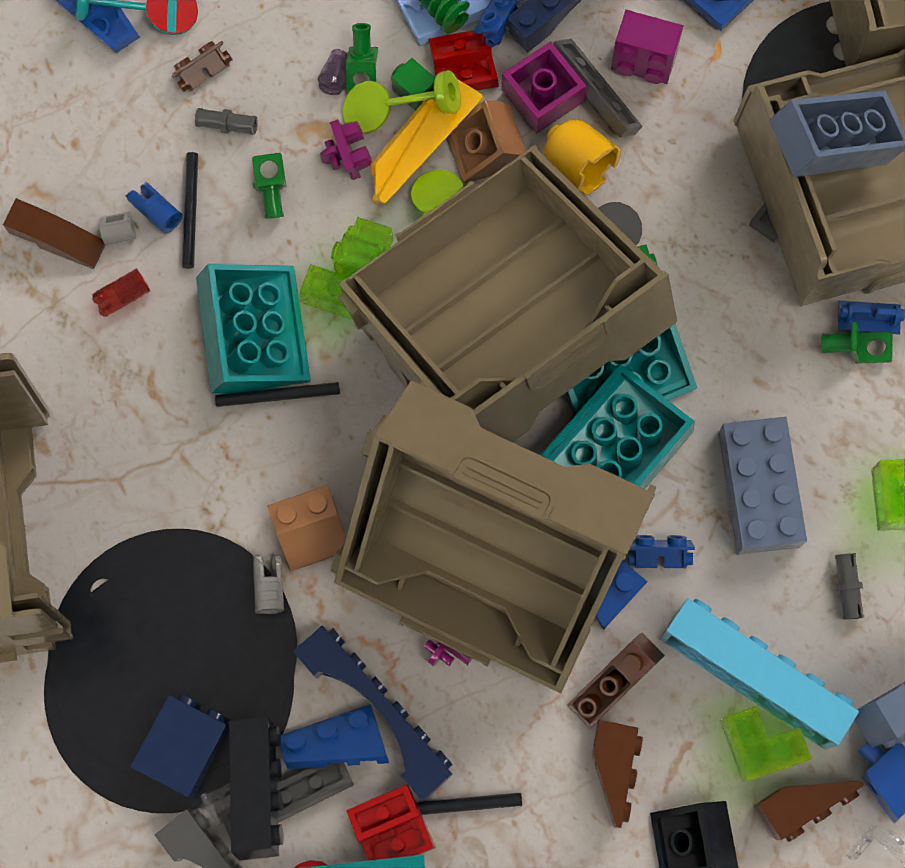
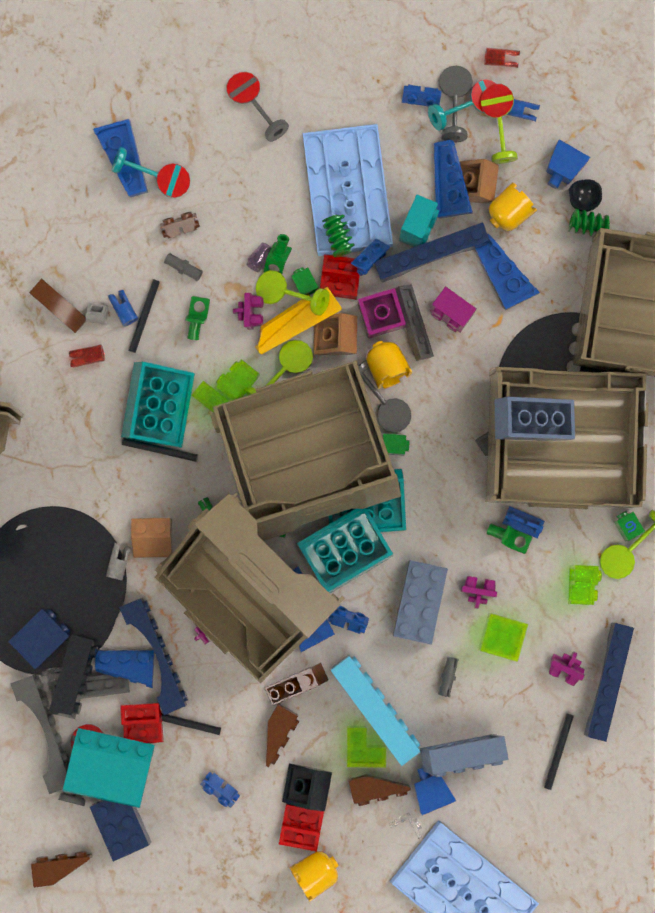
camera: 15 degrees right, 10 degrees up
none -> magenta hips [461,576,497,609]

